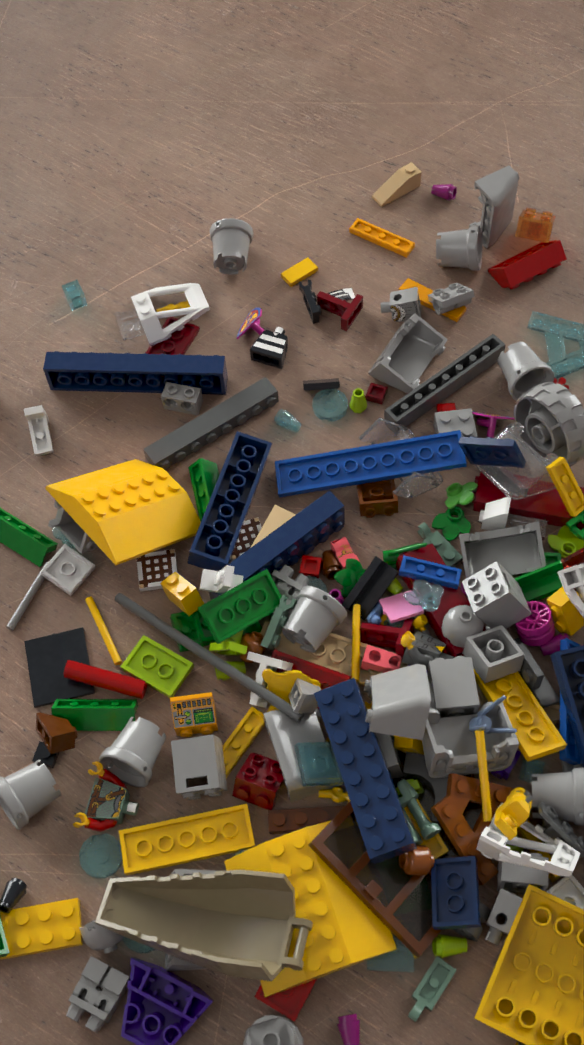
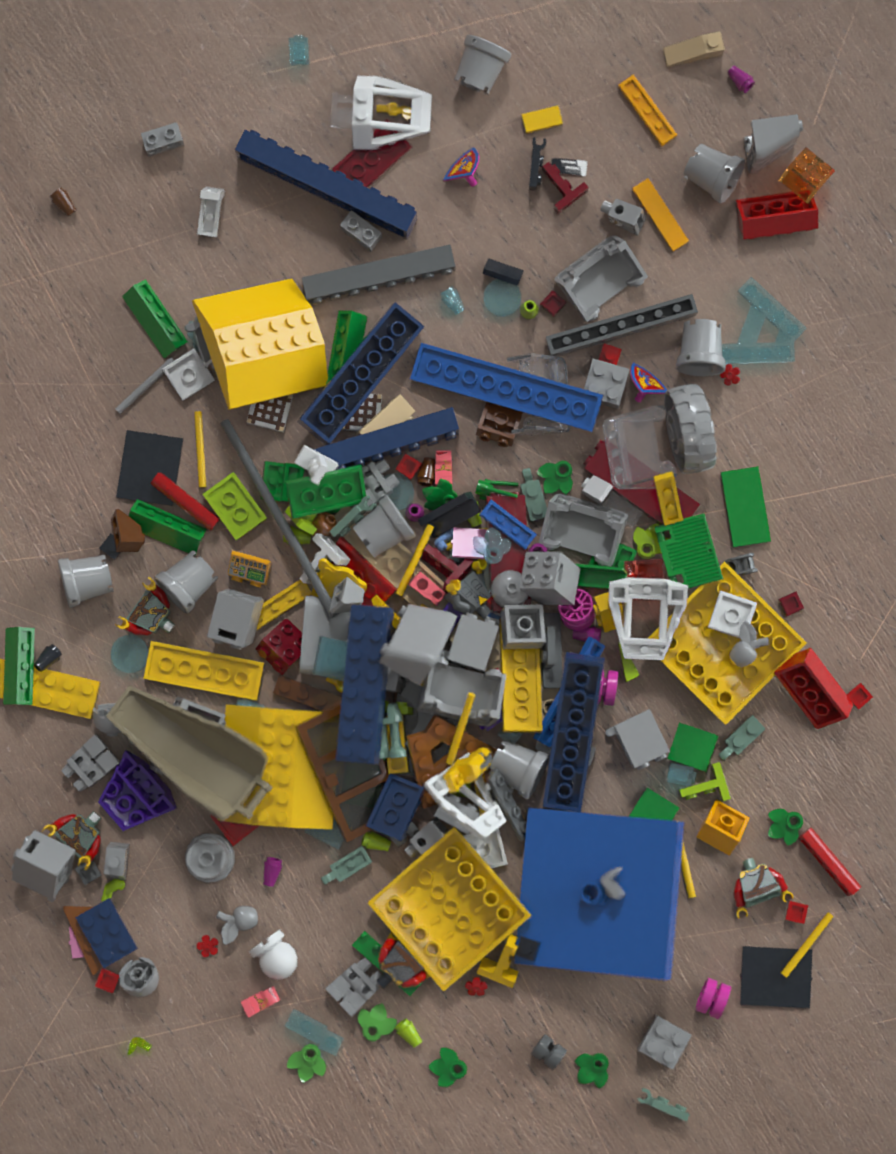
camera: 20 degrees right, 25 degrees up
yellow brick [160,571,204,616] -> none
black torso [250,327,288,369] -> none
dark orange head [399,845,434,876] -> none
light grey plate [428,283,475,315] -> none
bright green plate [445,482,478,509] -> none
dark blue plate [458,436,526,468] -> none
sand blue plant [469,695,517,734] -> none

